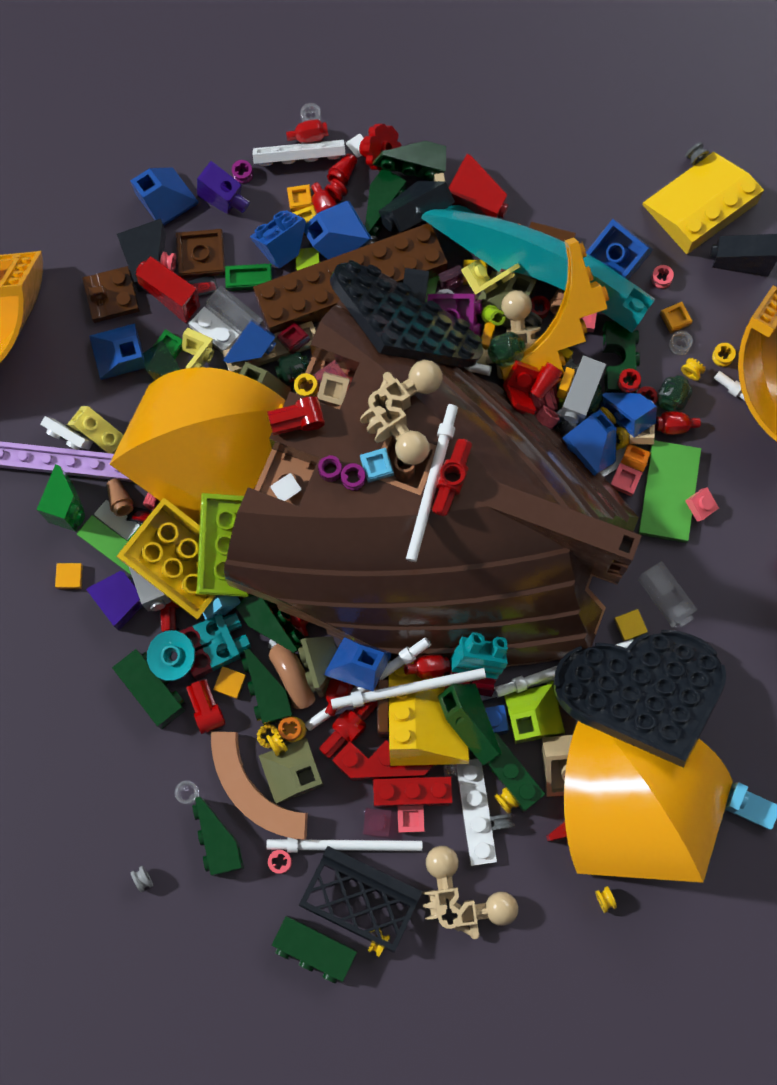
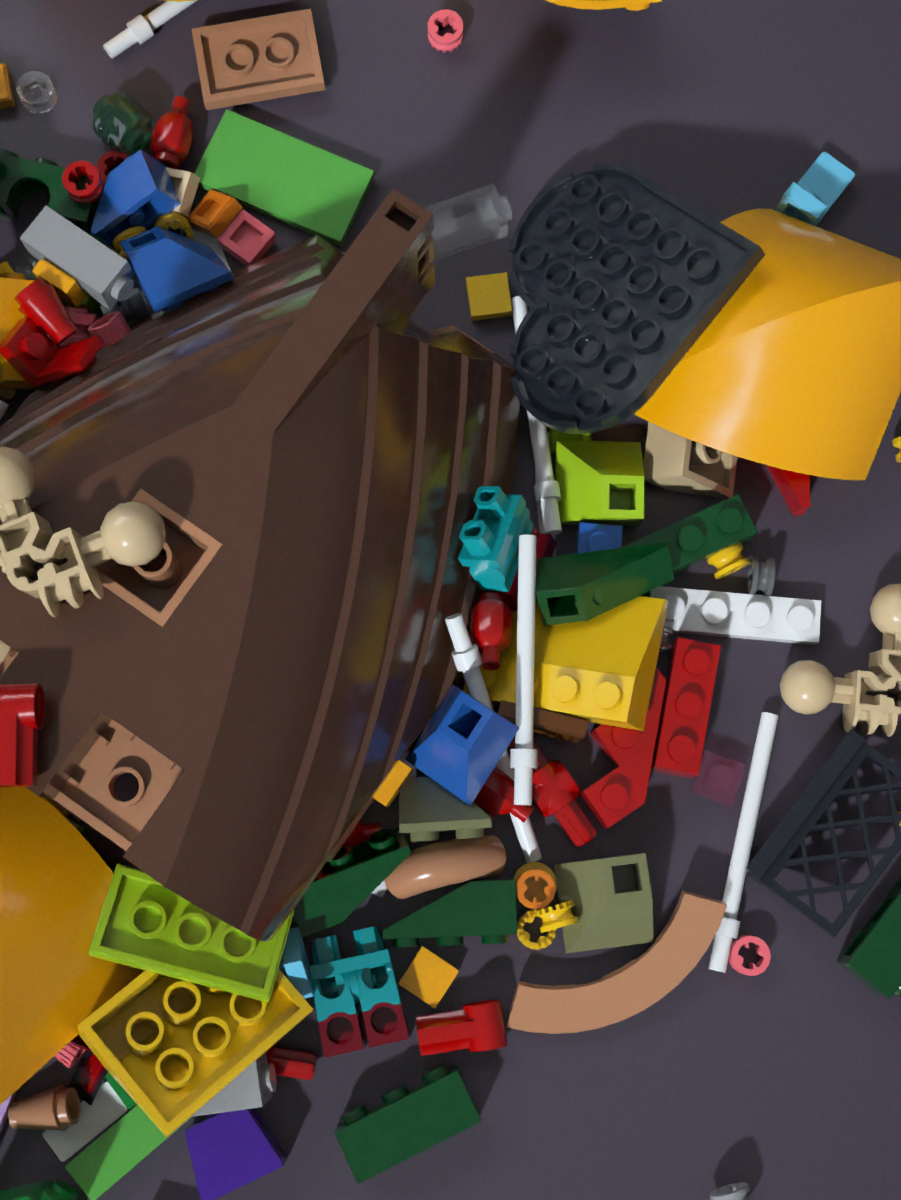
camera: 80 degrees left, 5 degrees up
teal dish [147,630,195,681] -> none
clear bush [174,780,199,805] -> none
dark green slope [192,797,244,876] -> none
white sticker [271,473,301,501] -> none
magenta axle [318,455,343,482] -> none
magenta bush [341,463,366,491] -> none
medium azure tile [360,447,394,483] -> none
coral plate [398,805,424,833] -> none
white bar [406,404,458,562] -> none
red axle [432,439,472,516] -> none
yellow bush [681,358,706,381] -> none
coral plate [685,487,719,522] -> none
yellow bush [712,343,736,367] -> none
none -> nougat plate [191,8,326,110]
none -> light orange tile [373,760,413,807]

